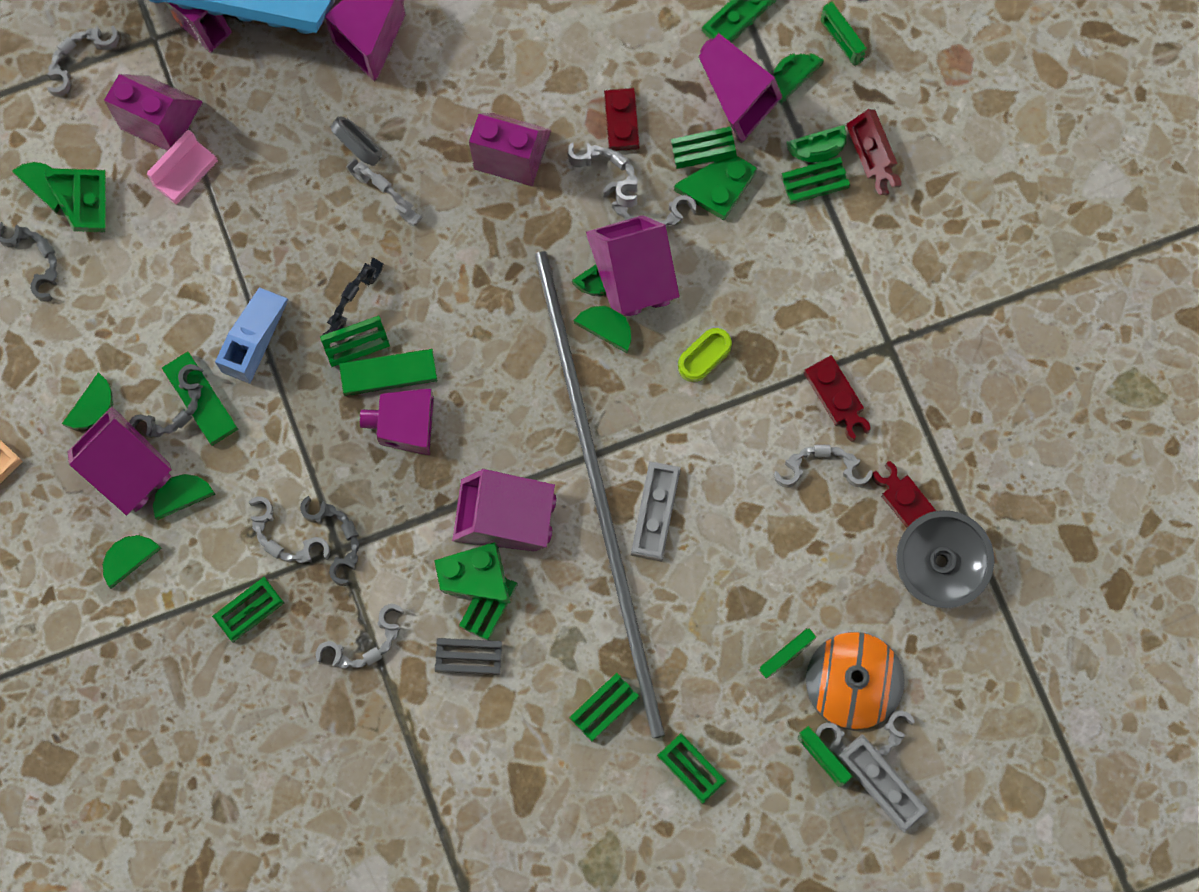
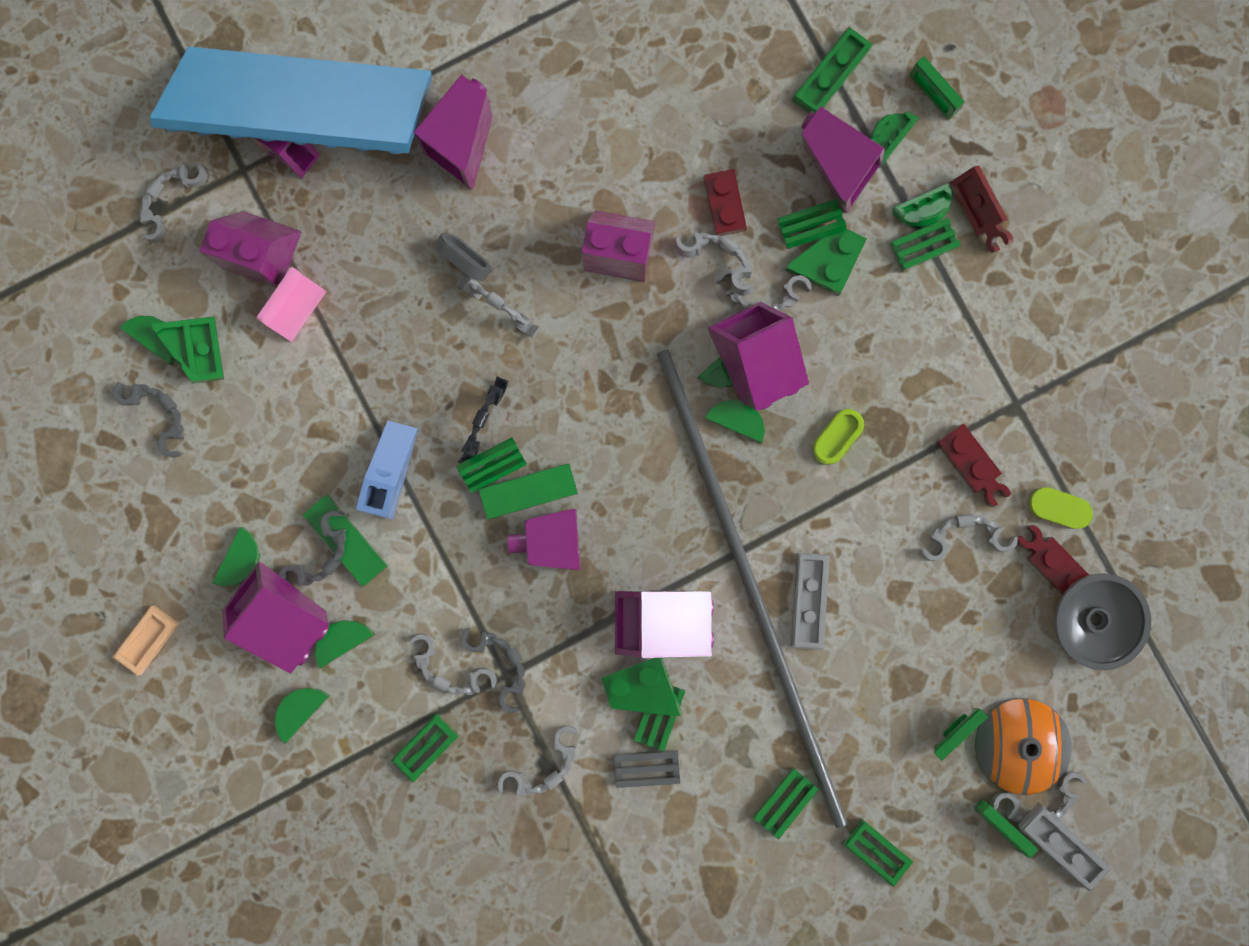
camera: 10 degrees left, 10 degrees up
none -> lime tile [1028,487,1093,529]

